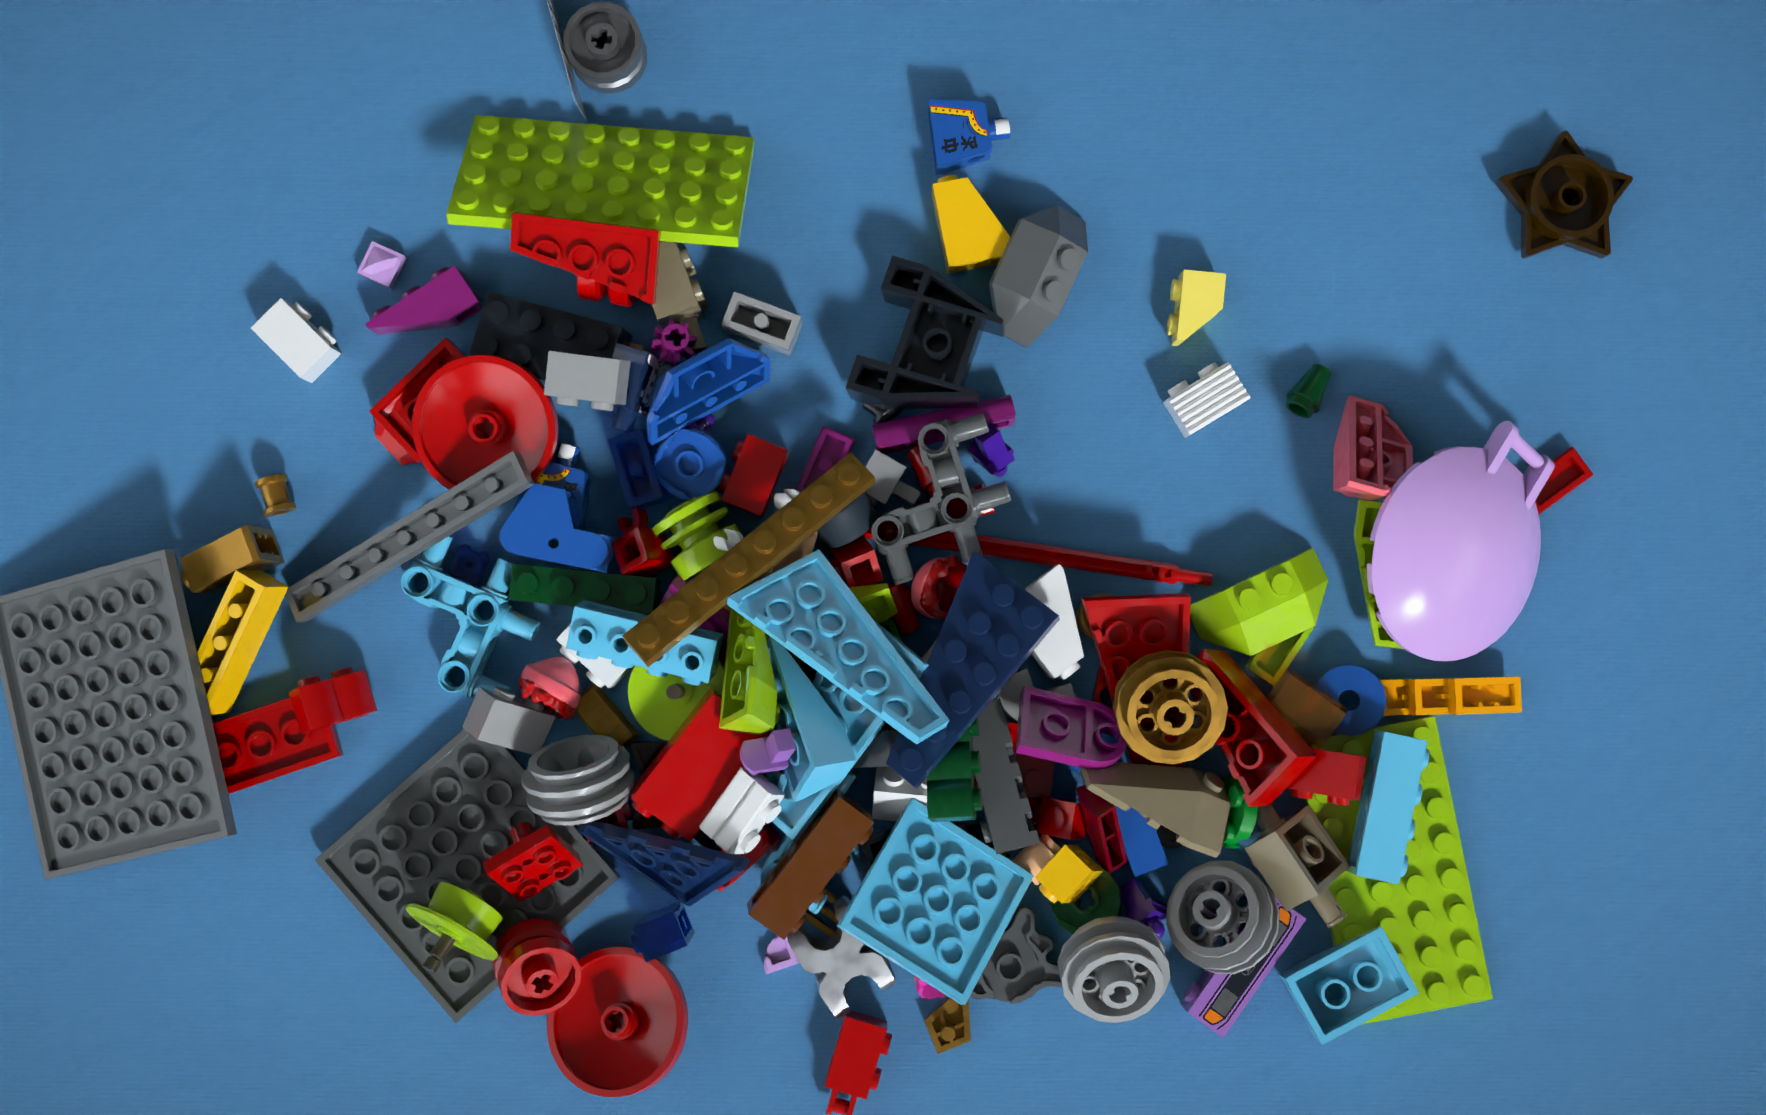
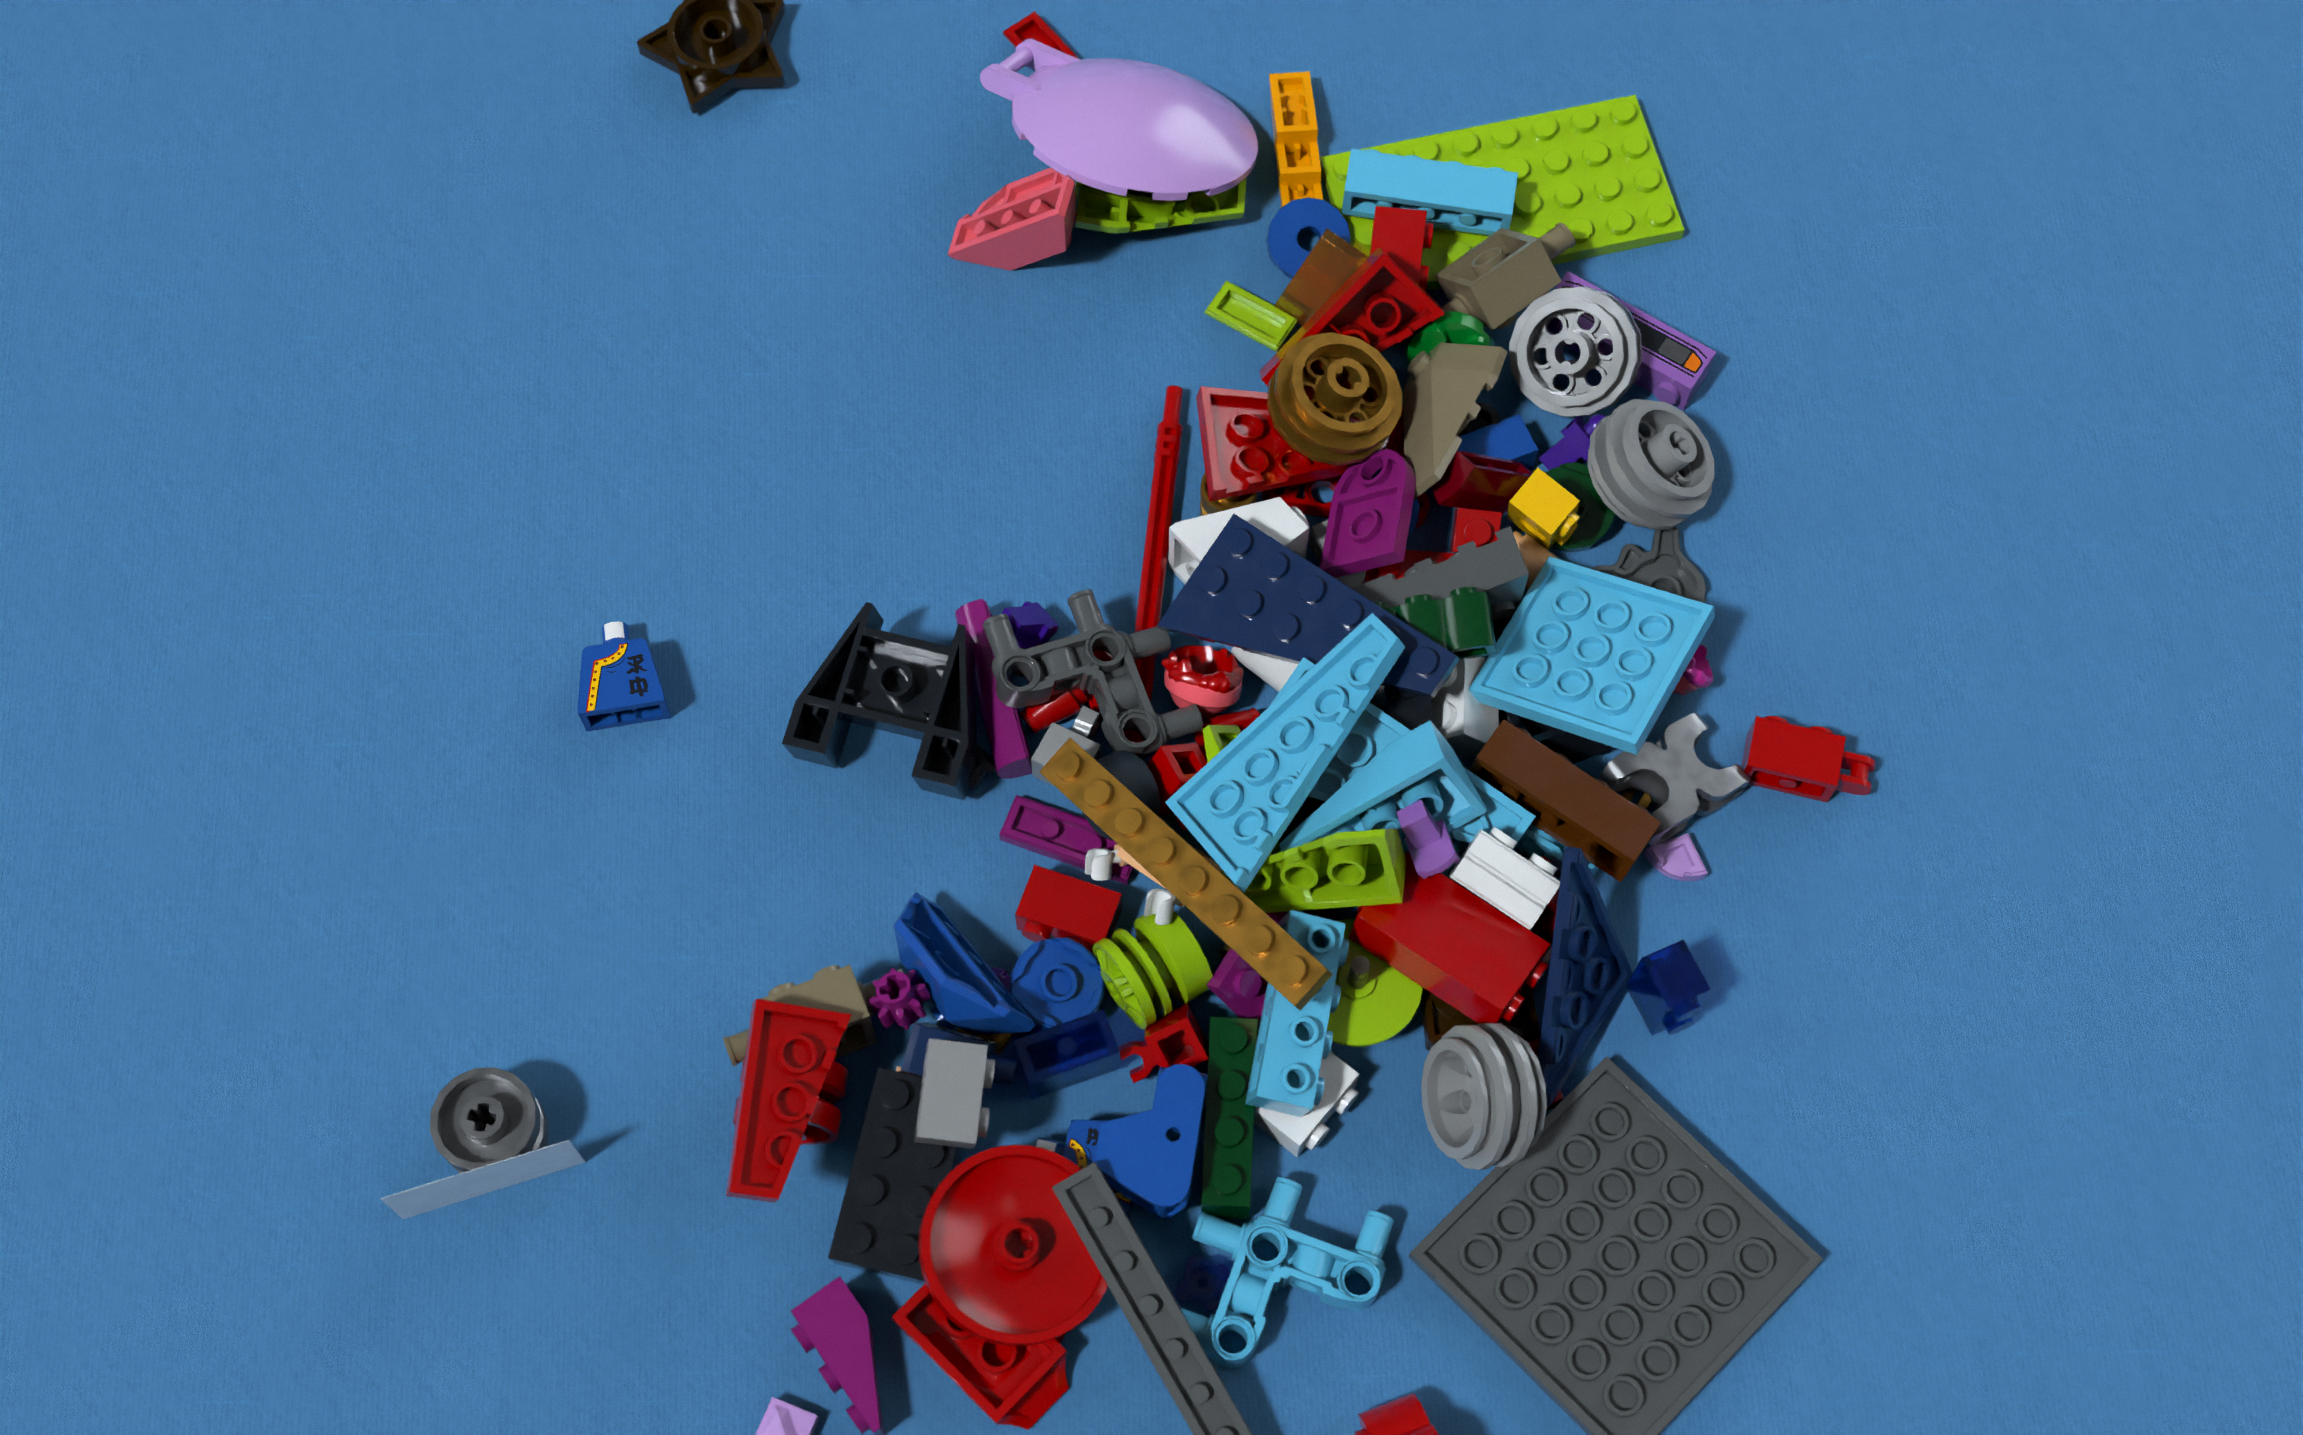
camera: 90 degrees left, 20 degrees down
lime piece [406,882,503,974] -> none
lime plate [446,115,754,247] -> none
light grey brick [462,686,555,755] -> none
red plate [483,822,583,902] -> none
red wheel [492,918,581,1016] -> none
coral hair [518,657,581,720] -> none
red dish [547,947,688,1097] -> none
pearl gold tile [574,683,640,748] -> none
light grey brick [721,291,803,357] -> none
pearl gold piece [924,998,971,1054] -> none
yellow slope [931,175,1010,274] -> none
dark grey wedge [989,205,1088,348] -> none
white brick [1163,362,1250,438] -> none
light yellow slope [1167,269,1226,346] -> none
lime wedge [1190,548,1328,656] -> none
medium azure slope [1279,926,1419,1045] -> none
dark green cone [1286,364,1331,418] -> none

